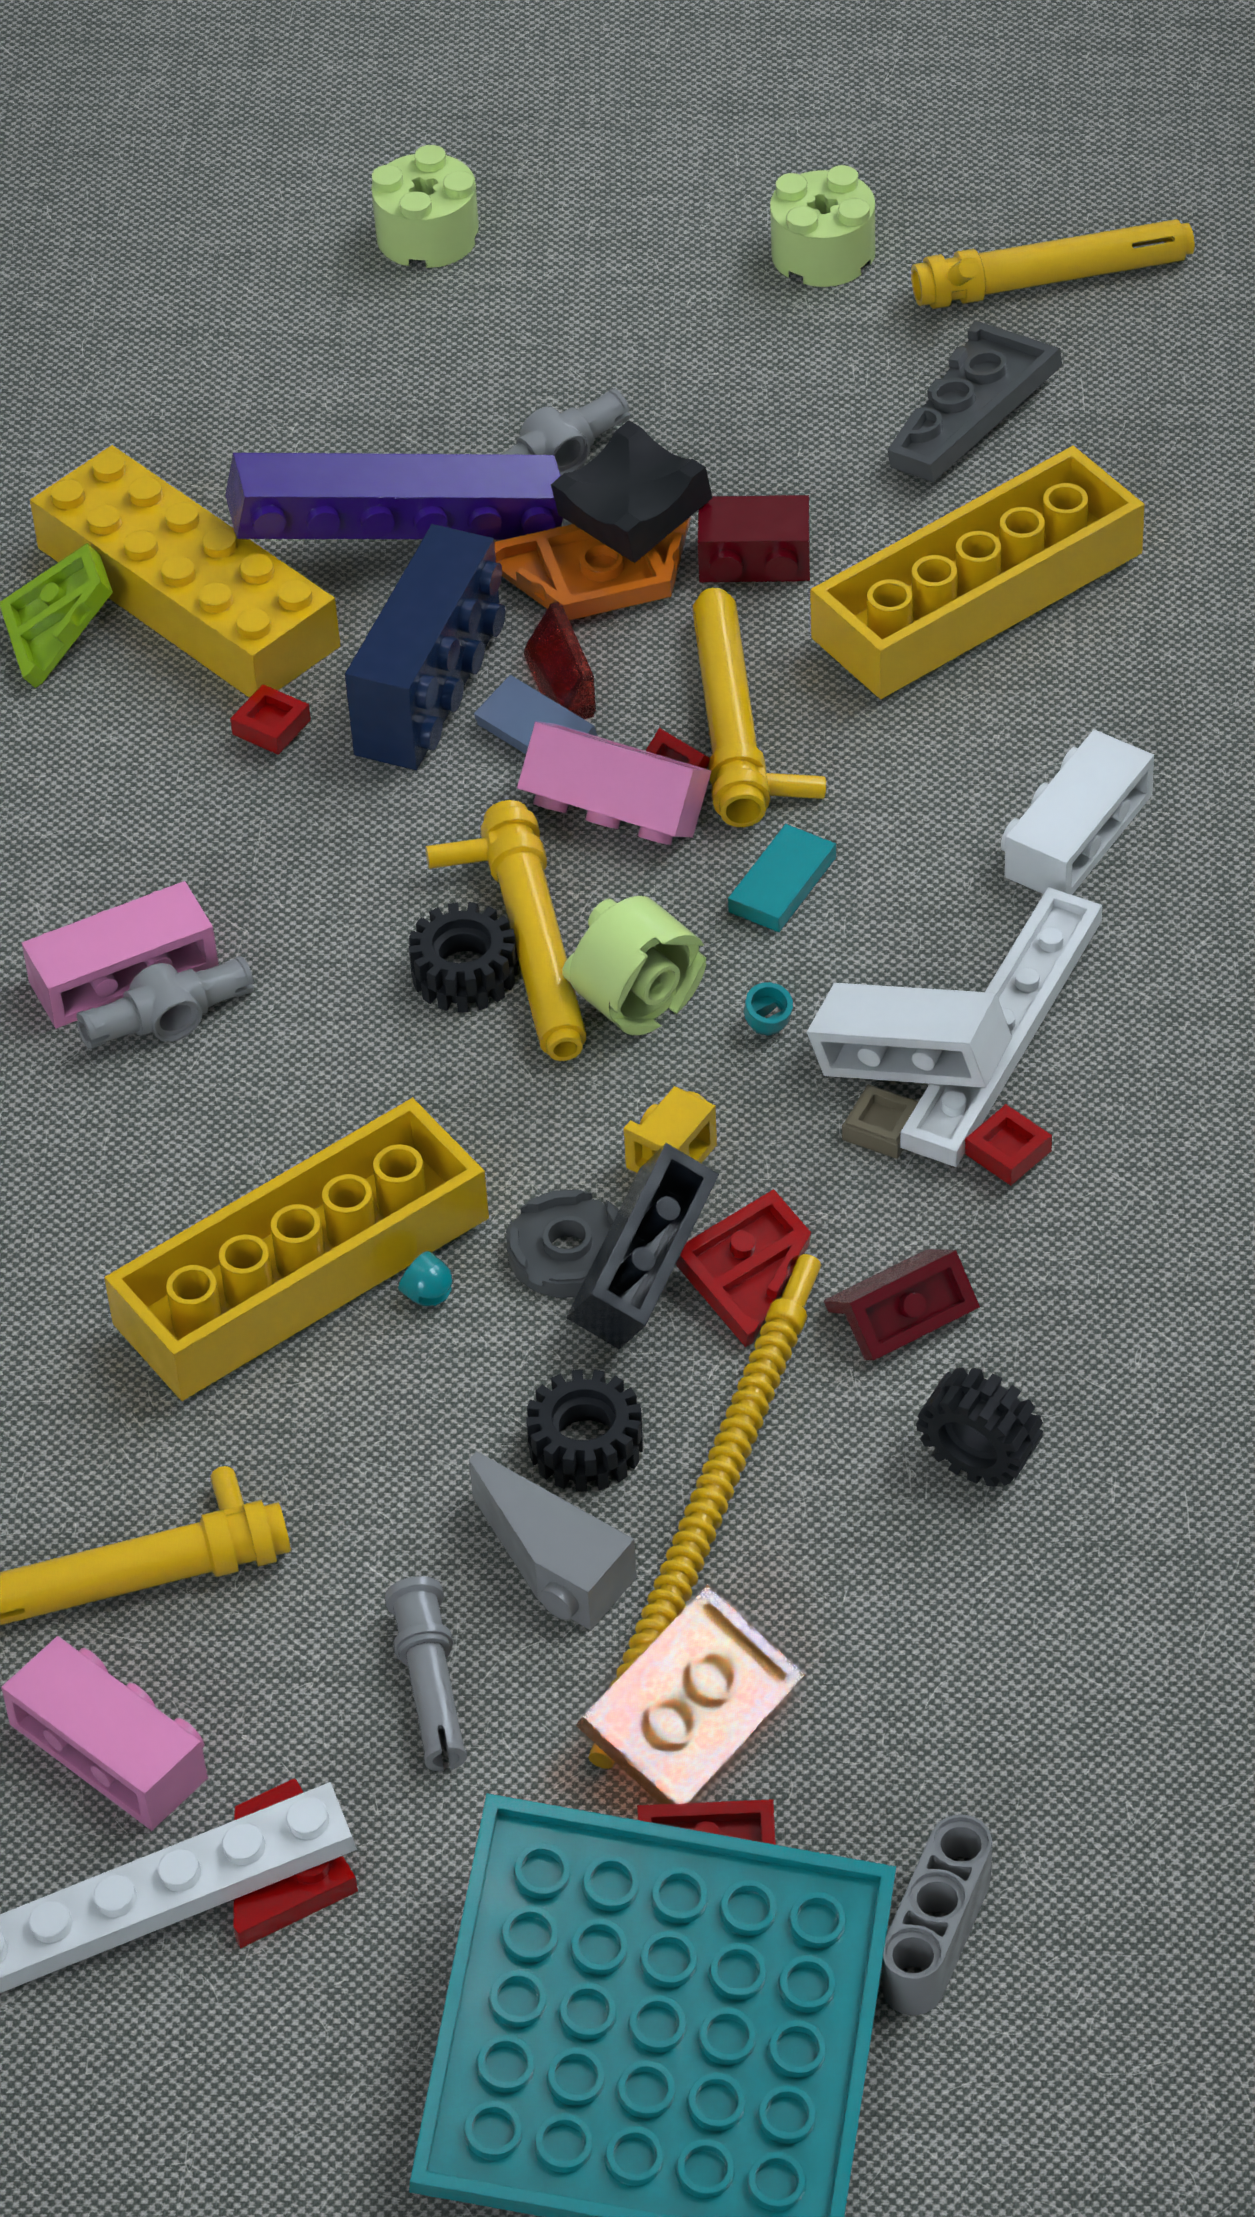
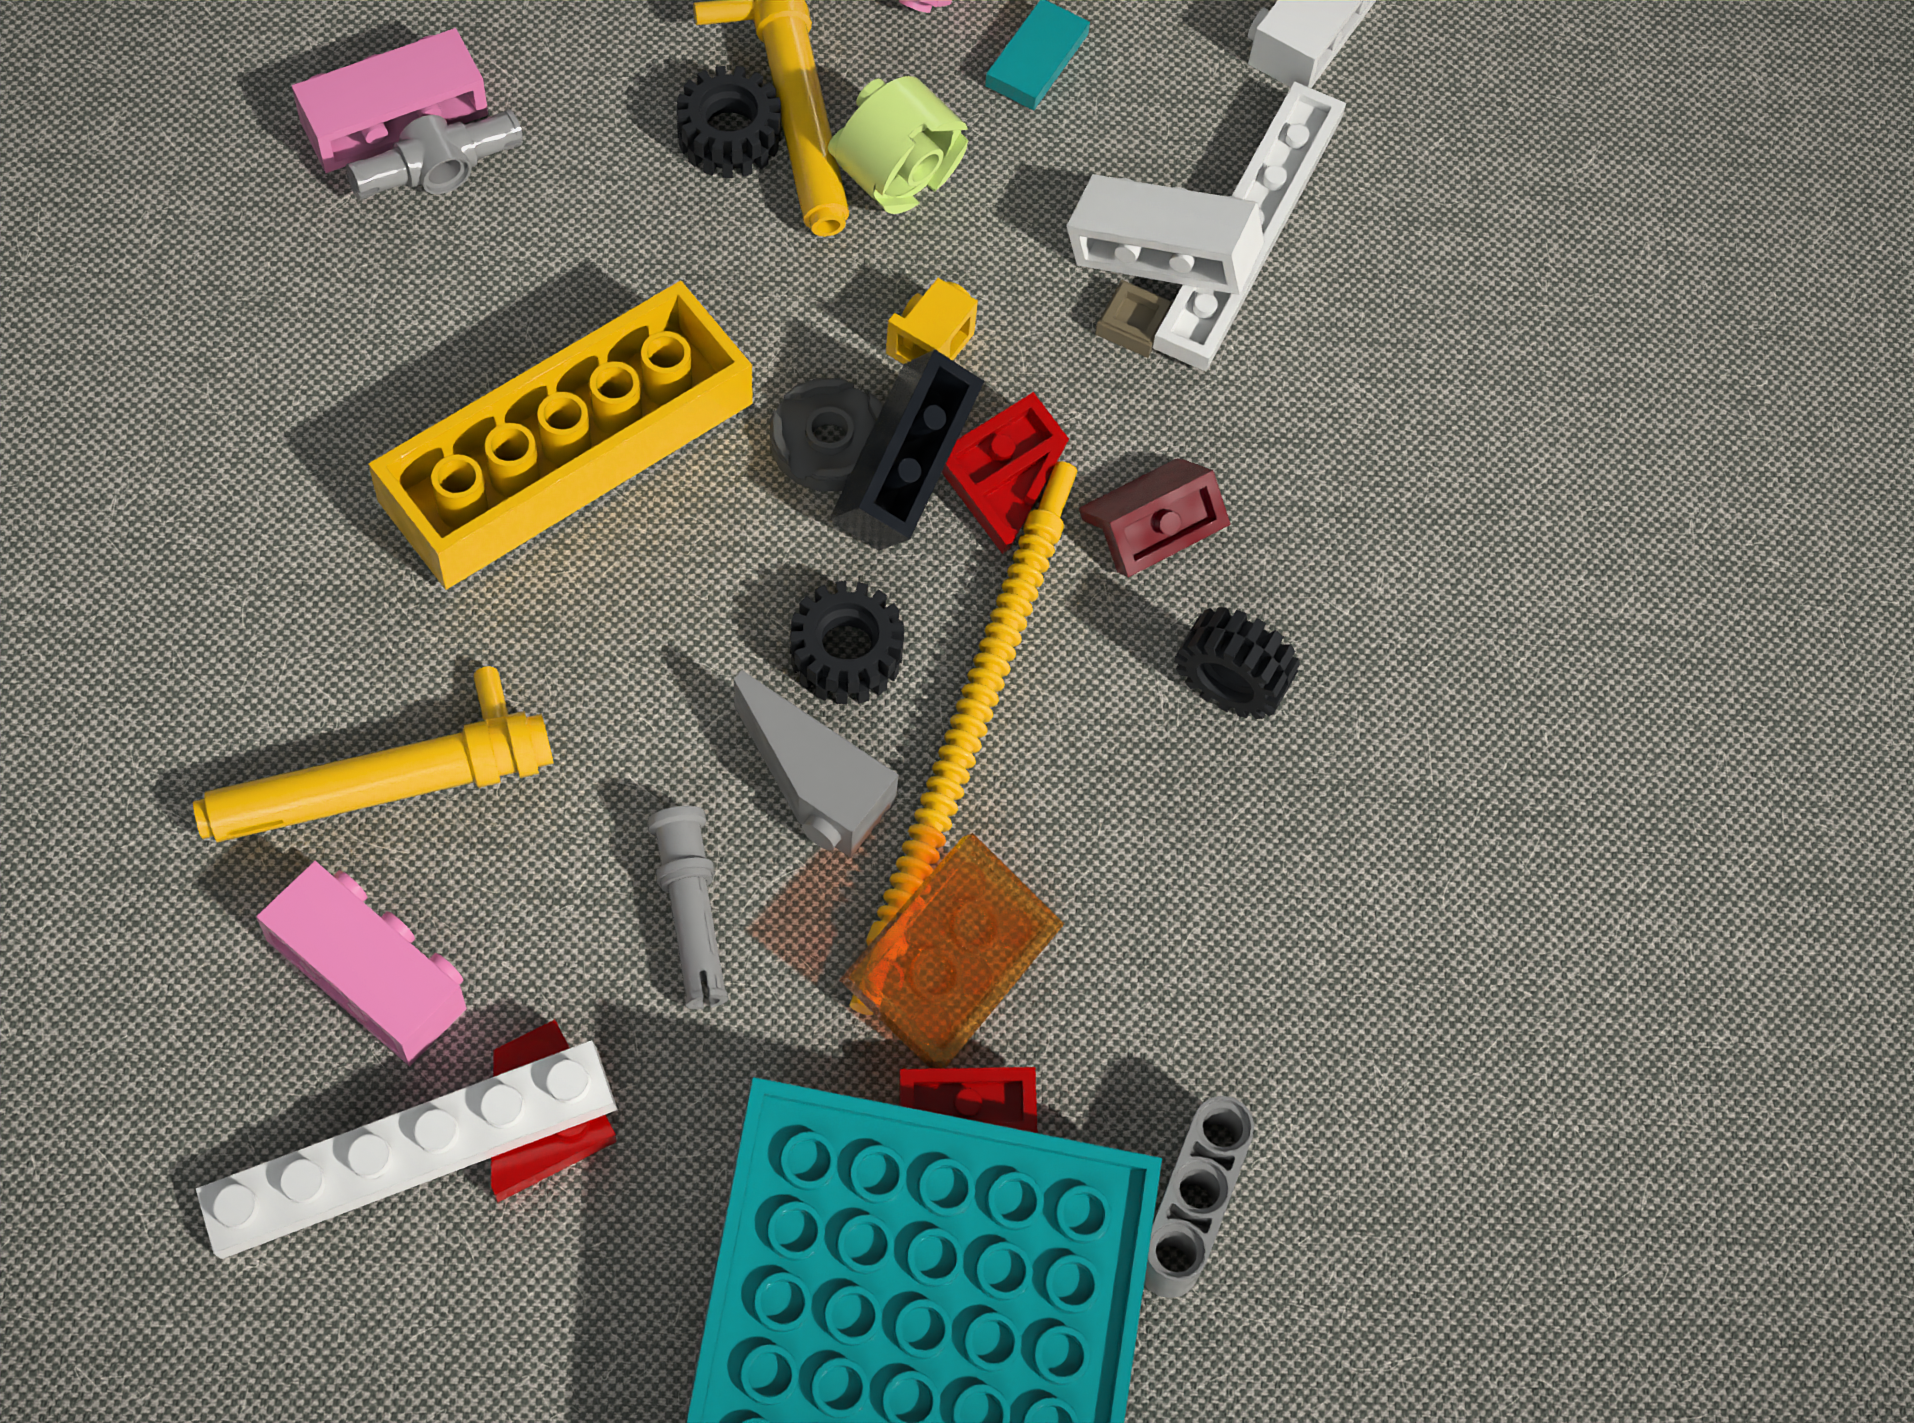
camera: 10 degrees left, 15 degrees up
teal hinge [398,1251,452,1306] -> none
teal hinge [743,982,793,1036] -> none
red plate [965,1104,1052,1186] -> none

